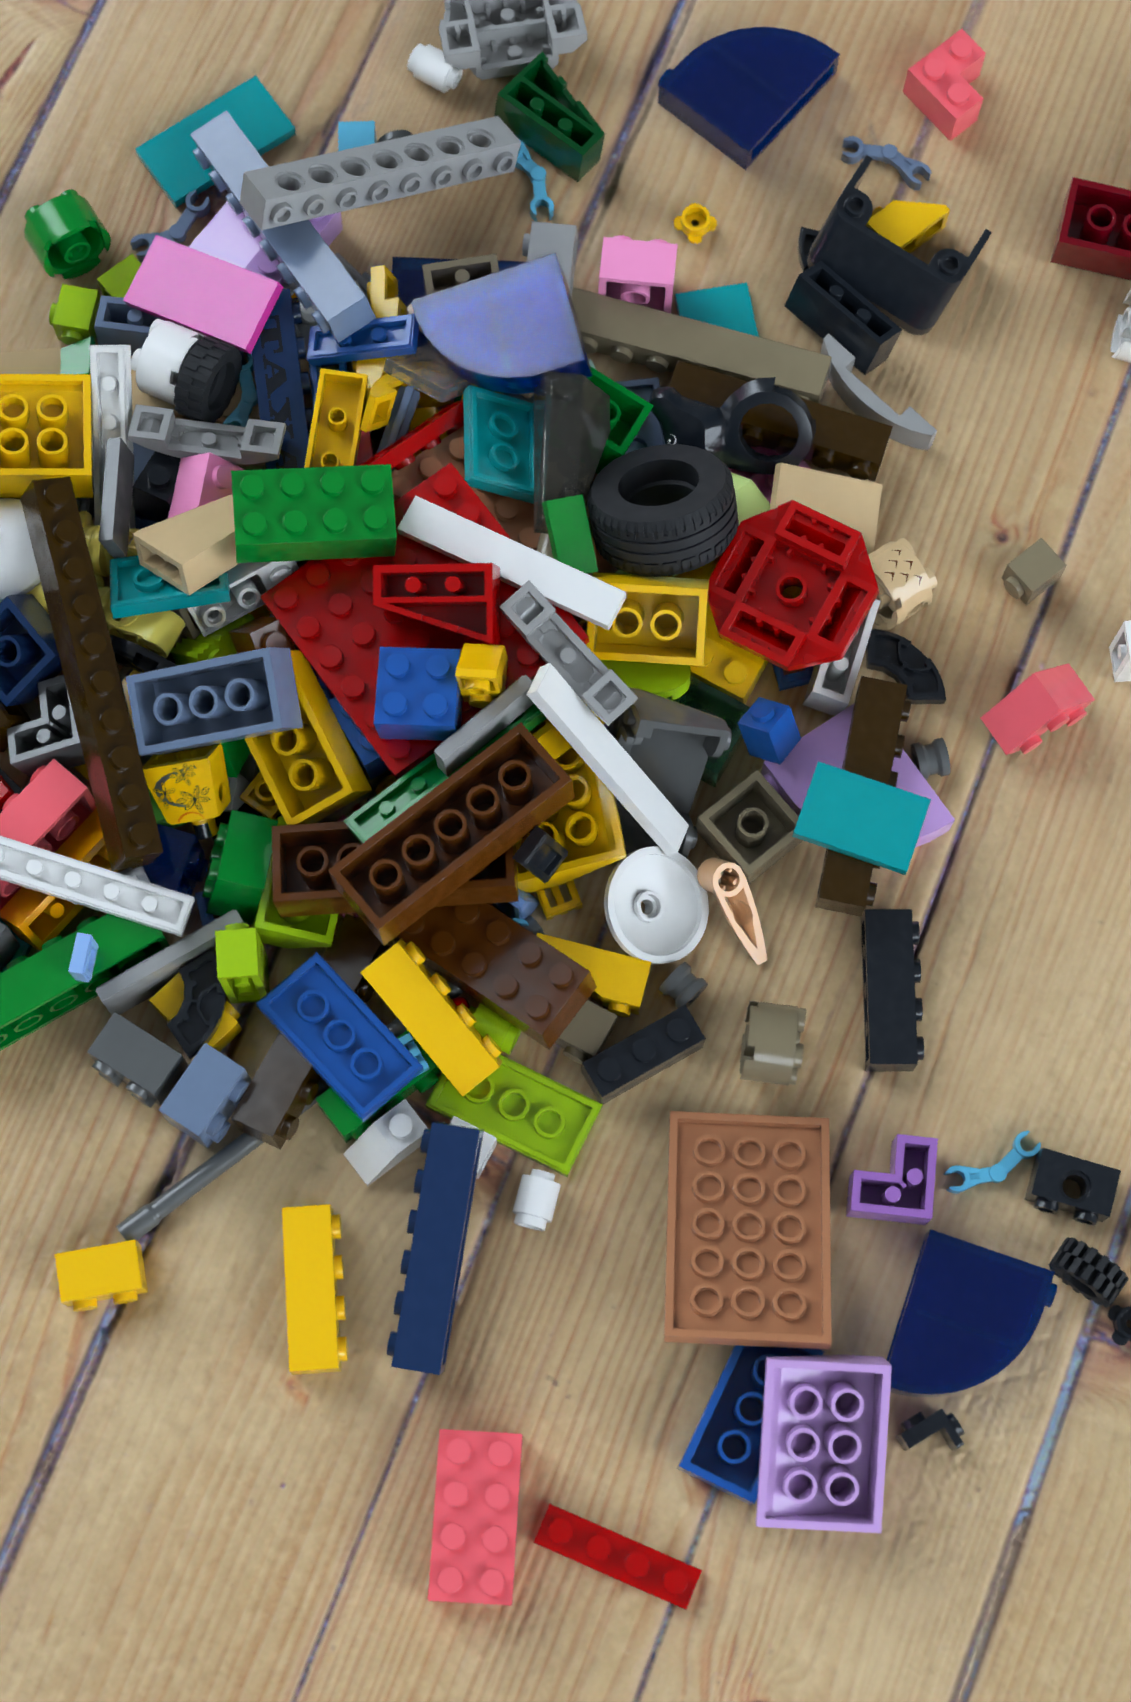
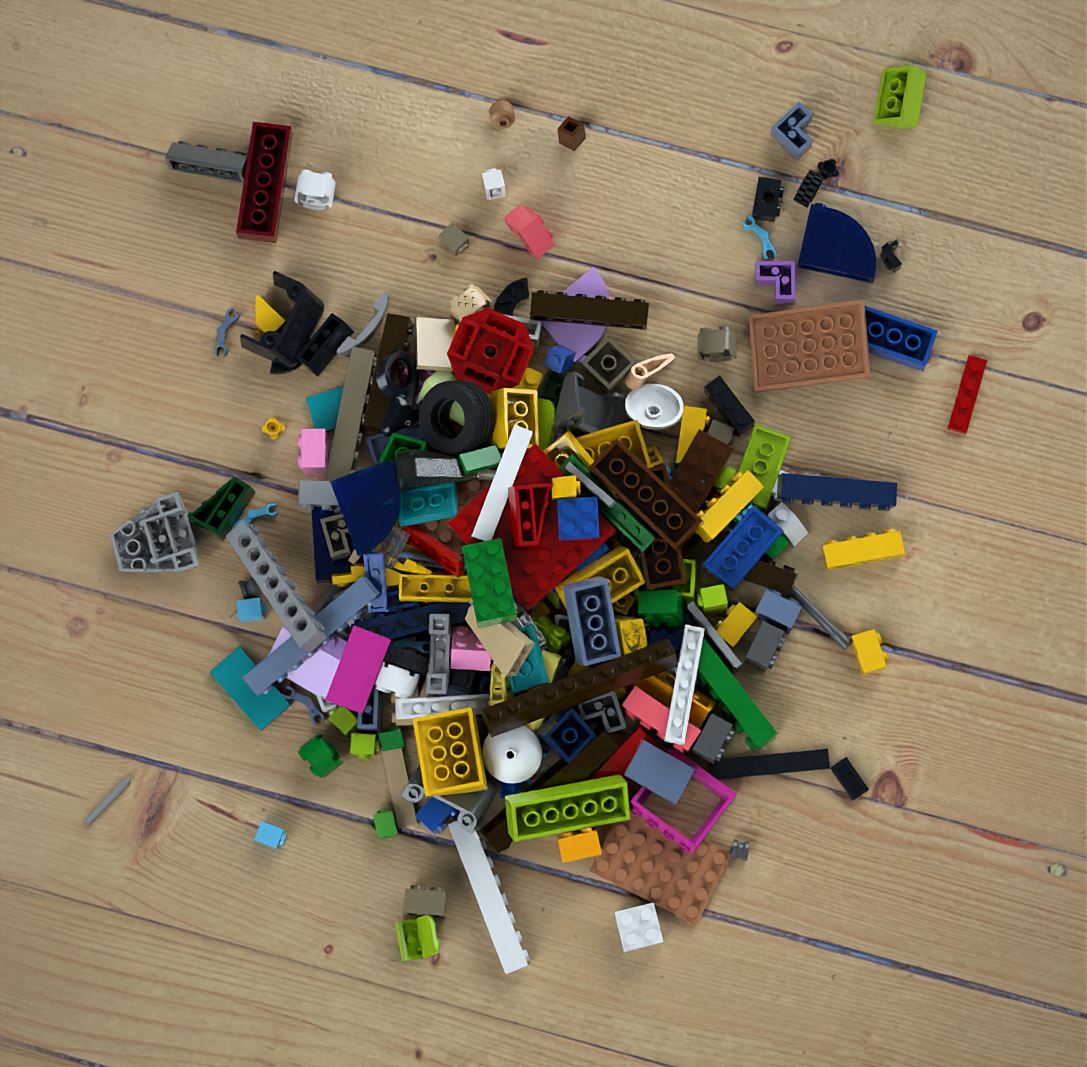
camera: 90 degrees left, 5 degrees up
light blue tile [68,932,99,983] -> none
dark grey tile [99,437,135,559] -> none
black tile [167,948,226,1059] -> none
reddish brown brick [229,616,294,654] -> none
white brick [407,43,463,93] -> none
coral brick [428,1429,523,1606] -> none
light grey slope [499,580,638,726] -> none
black tile [512,825,569,883] -> none
white brick [513,1169,561,1231] -> none
white tile [526,663,689,856] -> none
clear blue brick [658,27,840,170] -> none
dark grey wheel [659,962,708,1008] -> none
lavender slope [755,1354,892,1533] -> none
teal tile [792,761,931,875] -> none
black brick [861,909,924,1072] -> none
coral brick [903,29,986,141] -> none
dark grey wheel [911,738,951,780] -> none

